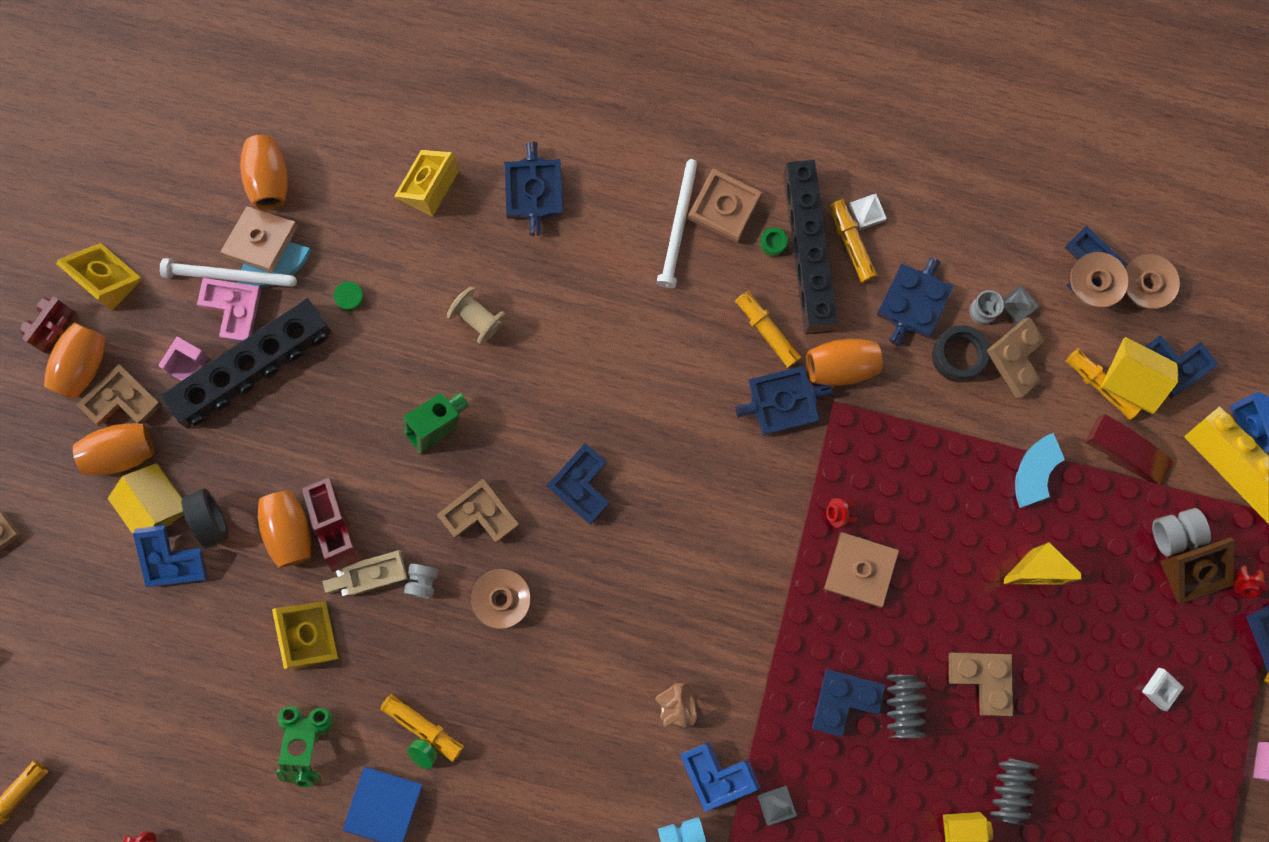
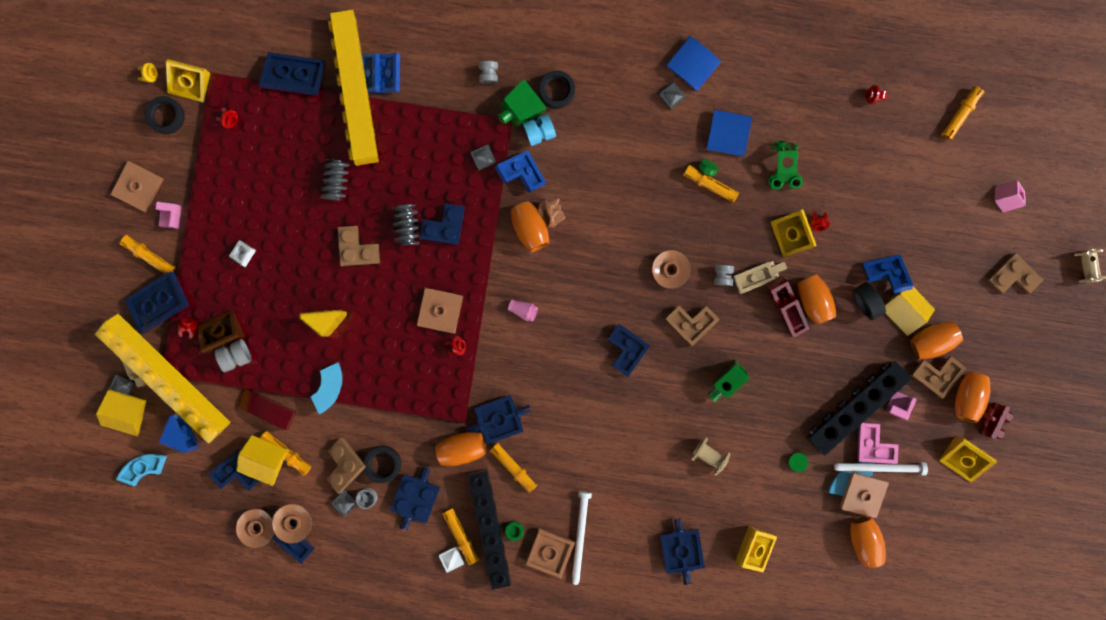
camera: 175 degrees right, 10 degrees up
none -> bright pink cone [508,300,538,322]
none -> orange piece [511,201,549,252]
none -> red plate [810,212,830,232]

